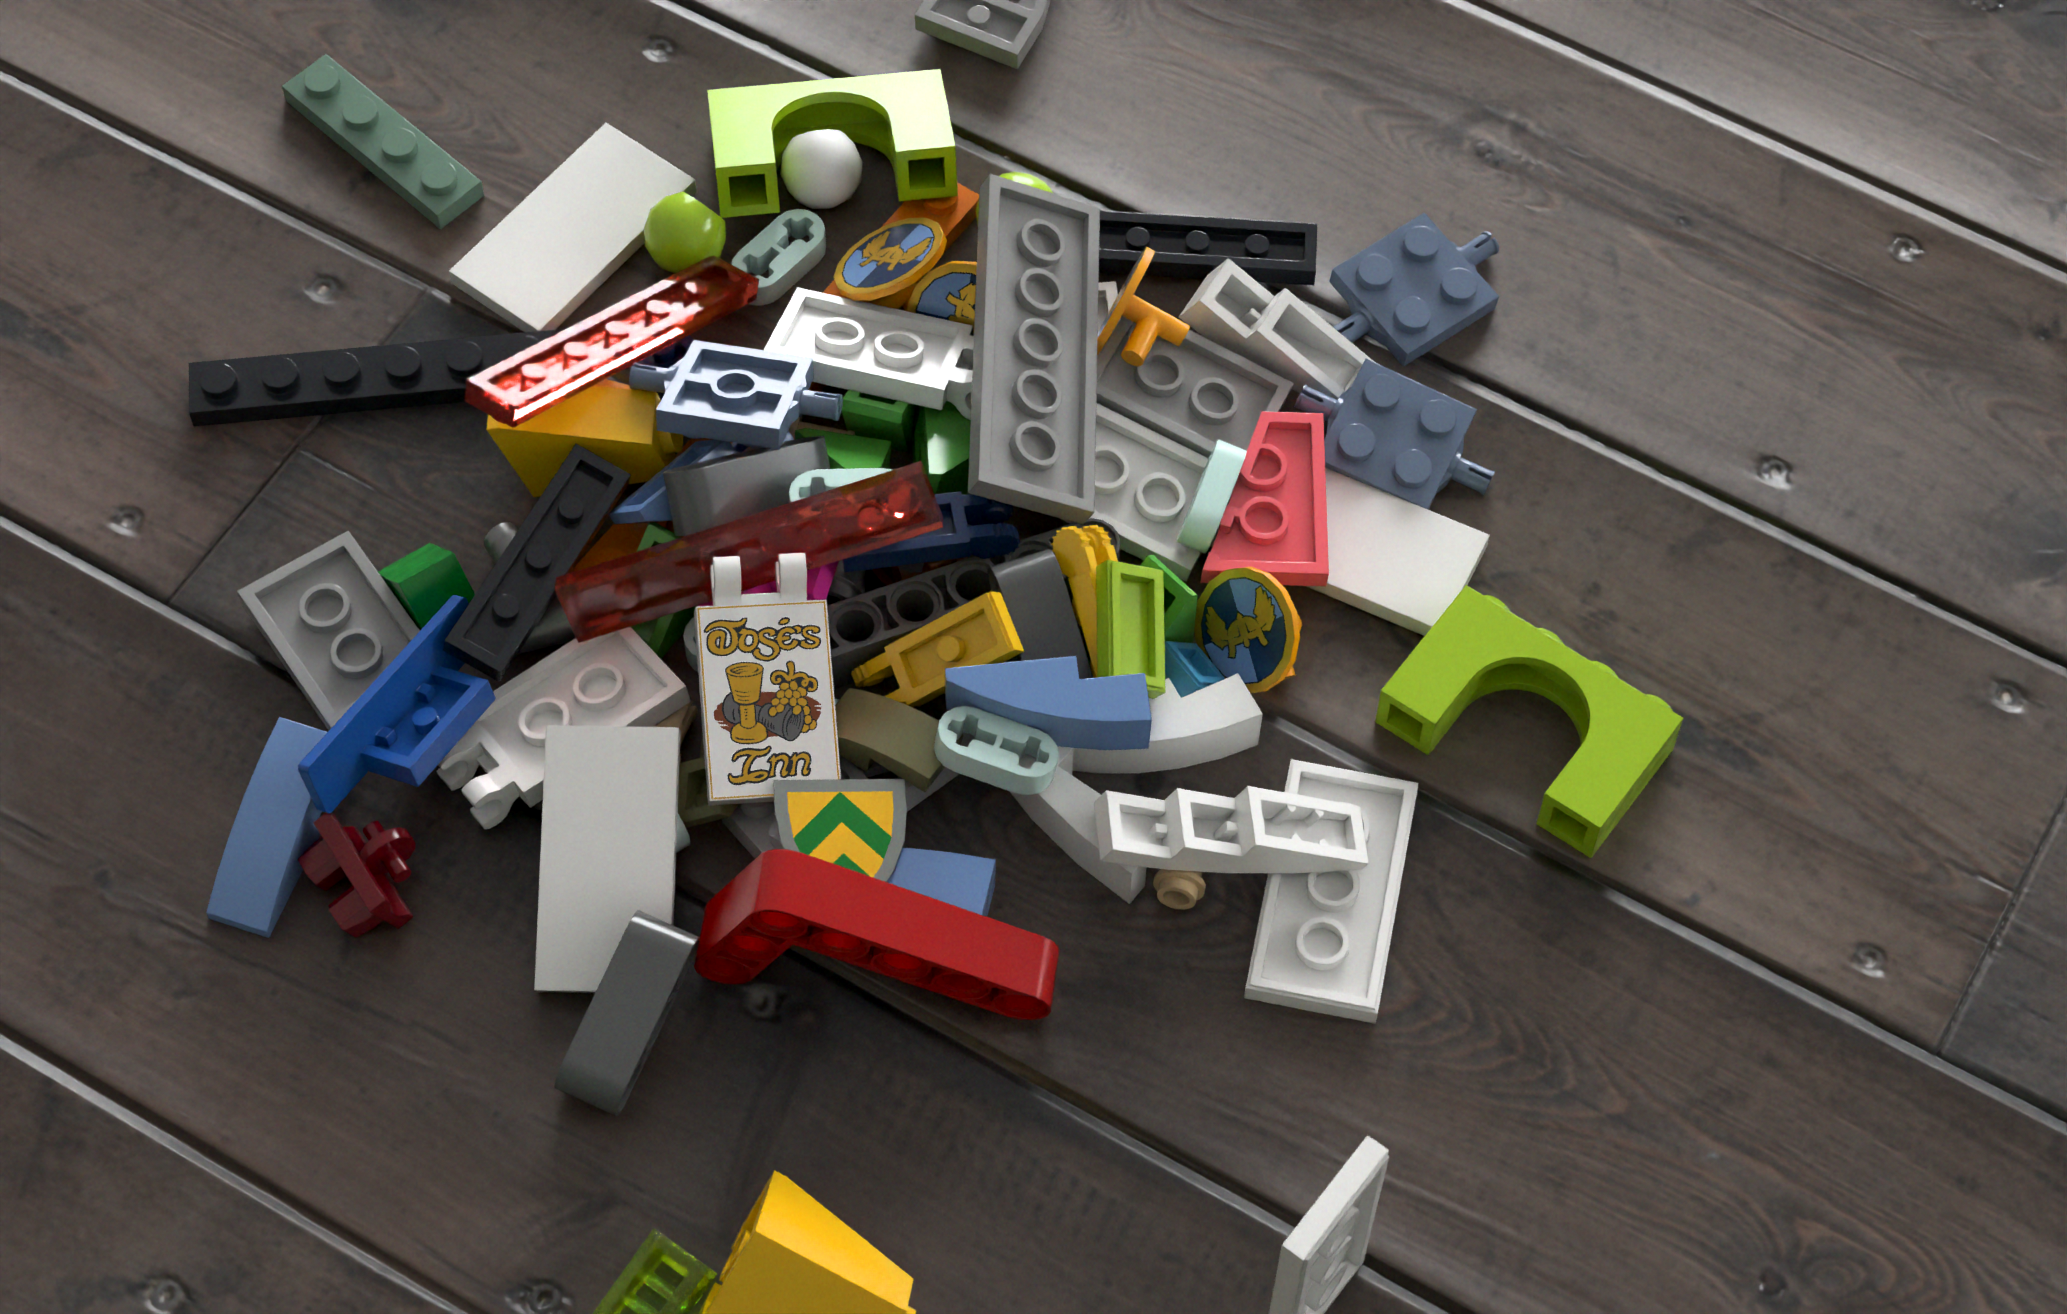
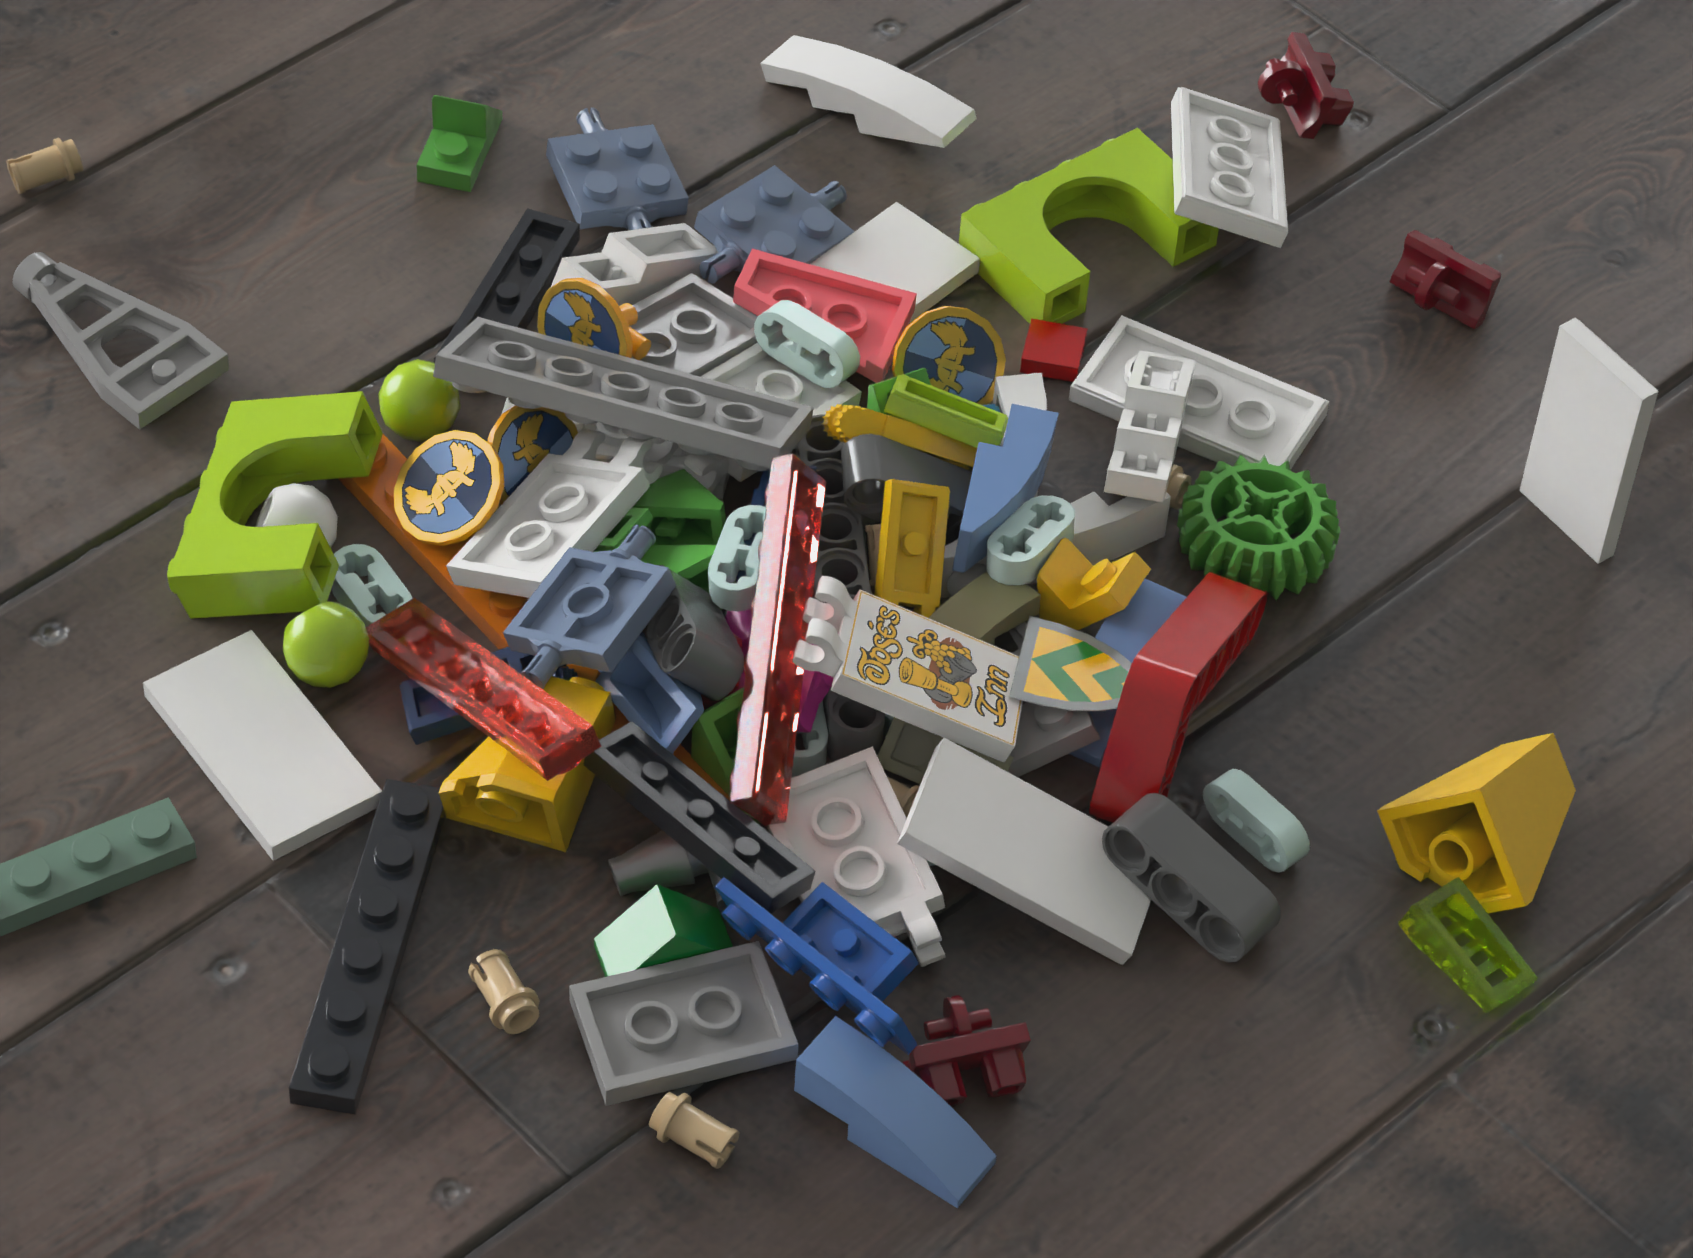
camera: 75 degrees left, 10 degrees down
none -> bright green slope [416,95,503,192]
none -> tan pin [468,949,540,1034]
none -> tan pin [649,1092,740,1169]
none -> white slope [760,35,977,148]
none -> red tile [1020,318,1088,382]
none -> yellow slope [1037,538,1151,630]
none -> white tile [1171,87,1288,248]
none -> bright green gear [1177,454,1340,601]
none -> light aqua beam [1203,769,1310,873]
none -> dark red hips [1258,32,1354,139]
none -> dark red hips [1389,230,1501,329]

